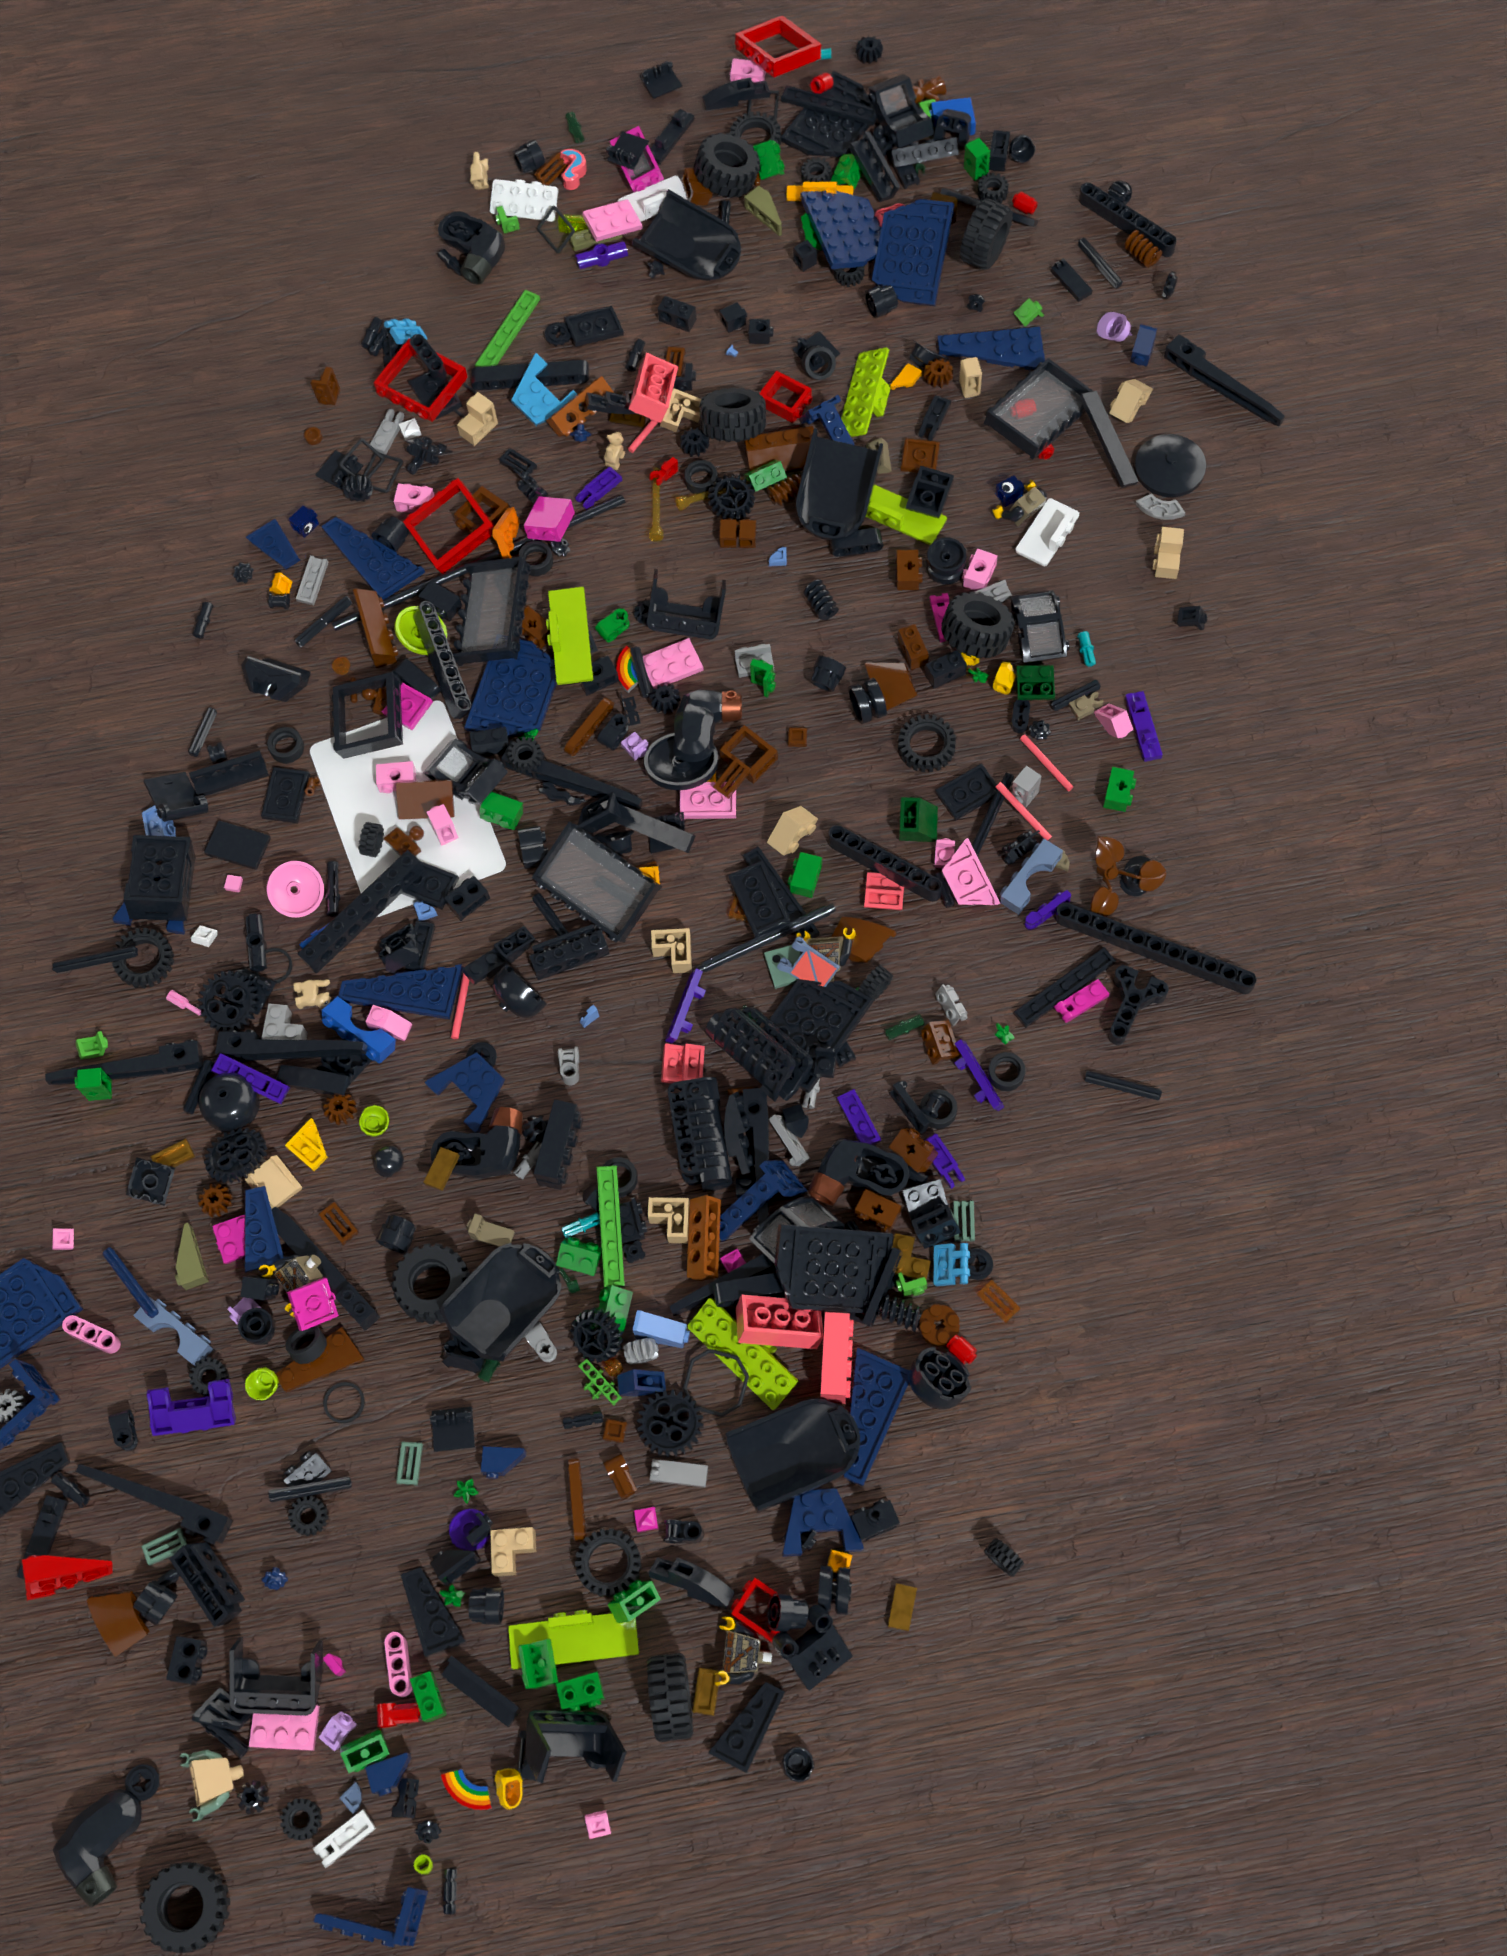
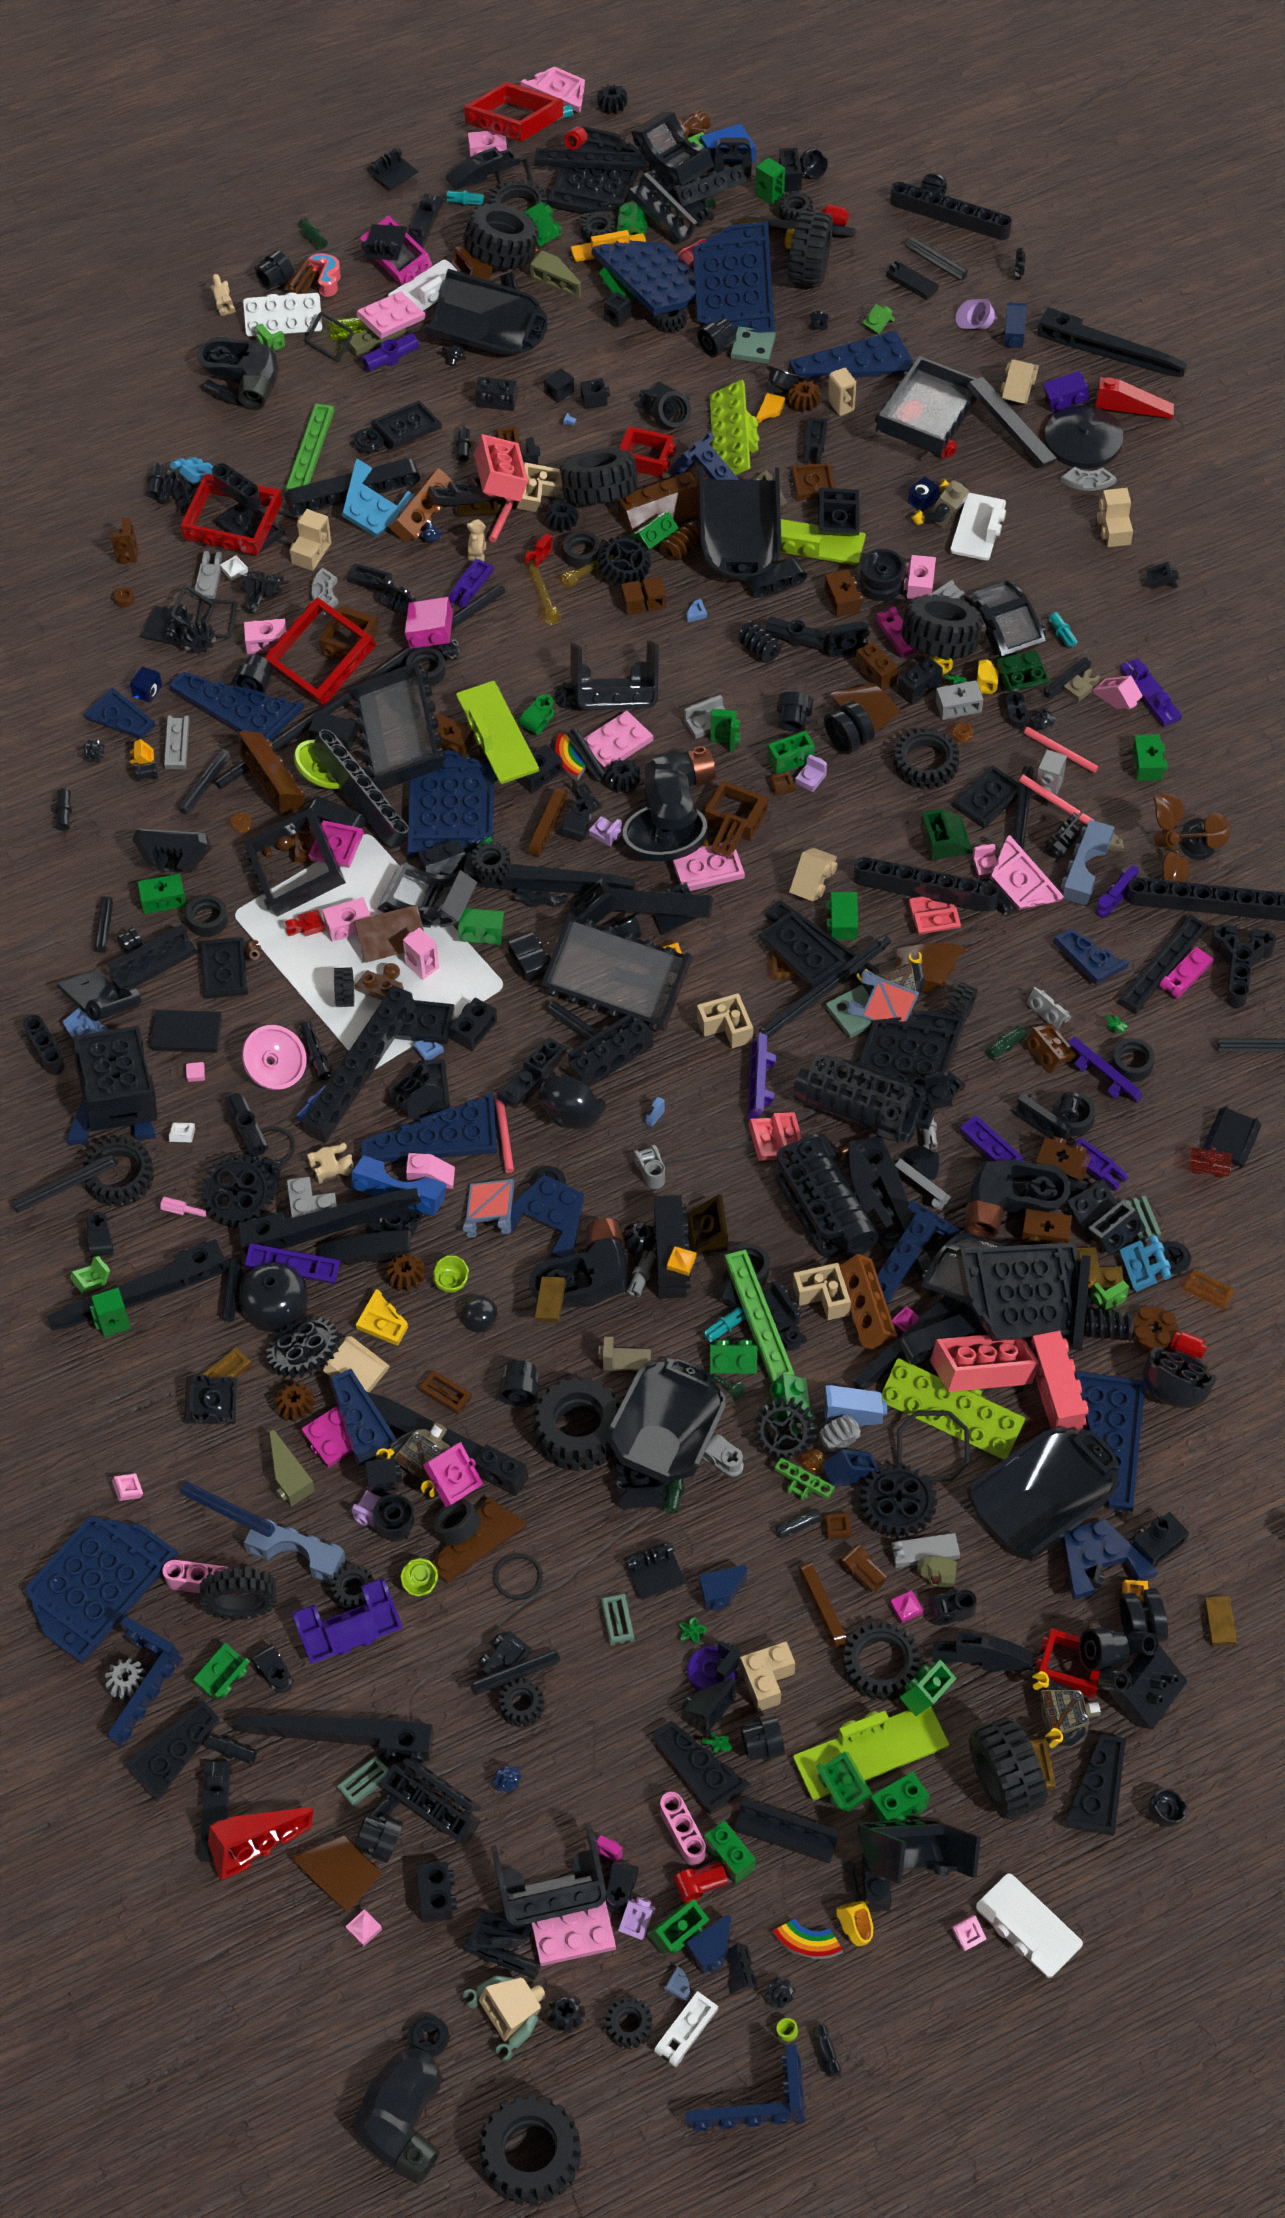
camera: 20 degrees left, 10 degrees down
orange wing [492,507,520,559] -> none
reddish brown piece [1125,230,1162,267] -> none
none -> black beam [23,1015,65,1075]
none -> black piece [87,1212,114,1258]
none -> green brick [138,874,186,914]
none -> green bracket [191,1642,250,1700]
none -> black tyre [200,1567,277,1620]
none -> red plate [285,909,325,937]
none -> light grey tile [312,567,338,615]
none -> bright pink tile [346,1909,382,1947]
none -> teal axle [446,190,484,206]
none -> flag [463,1179,514,1238]
none -> bright pink wing [521,67,585,113]
none -> black piece [606,1861,639,1914]
none -> light orange tile [667,1246,696,1276]
none -> dark brown slope [687,1194,728,1254]
none -> sand green tile [731,326,776,364]
none -> black piece [765,617,829,650]
none -> green brick [767,731,815,774]
none -> lavender bracket [795,754,827,792]
none -> black slope [825,621,870,658]
none -> olive rock [917,1556,957,1589]
none -> light grey brick [935,681,983,720]
none -> clear orange plate [953,722,974,742]
none -> white bracket [976,1874,1083,1978]
none -> dark purple brick [1043,371,1089,413]
none -> dark blue wing [1053,928,1129,985]
none -> red wedge [1095,377,1174,419]
none -> clear red hips [1189,1147,1232,1178]
none -> black slope [1202,1106,1262,1168]

